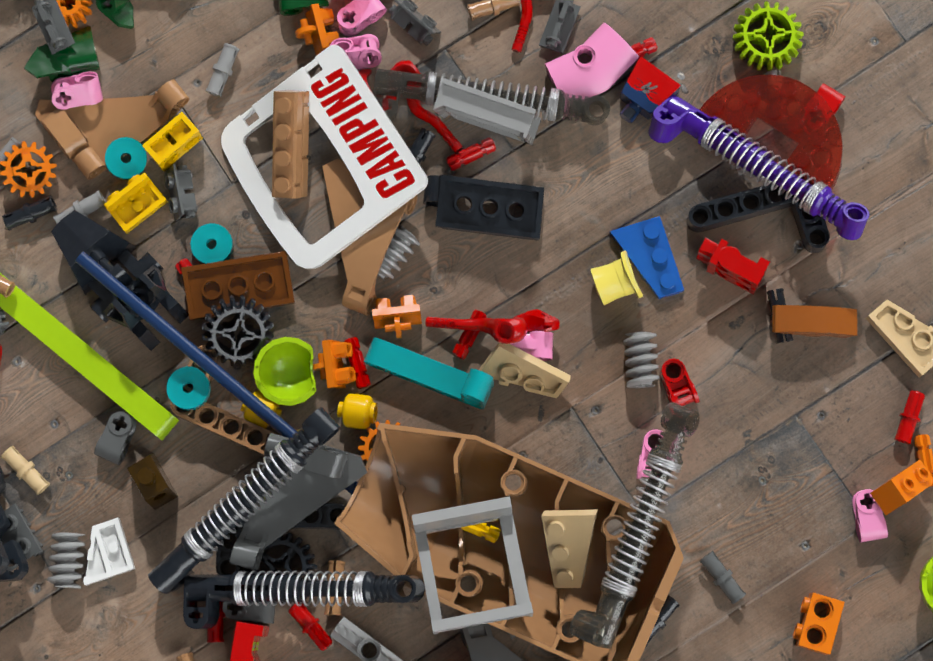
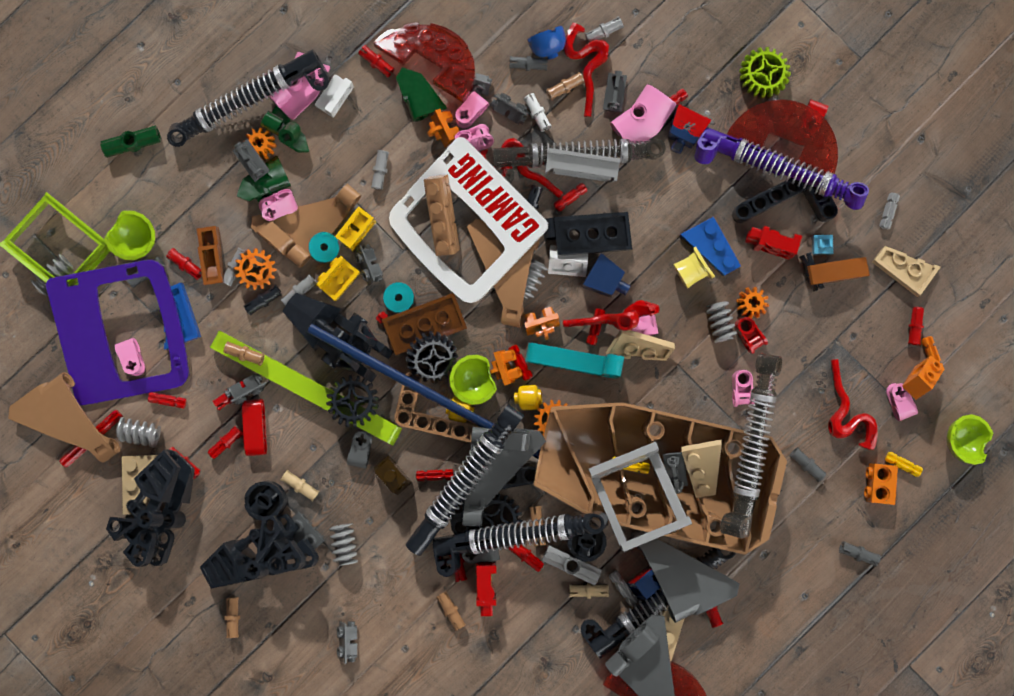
camera: 20 degrees left, 5 degrees up
white wing [83,518,135,586] -> none
teal piece [167,366,211,410] -> none
none -> black gear [326,375,379,428]
none -> red axle [416,469,454,481]
none -> white pin [523,93,552,132]
none -> white panel [548,245,588,277]
none -> black brick [567,523,607,562]
none -> dark blue torso [582,253,630,297]
none -> dark grey hinge [663,452,688,494]
none -> orange gear [736,287,769,319]
none -> medium azure tile [812,235,834,255]
none -> red animal [828,359,878,450]
none -> light grey axle [879,192,900,230]
none -> yellow axle [885,452,923,477]

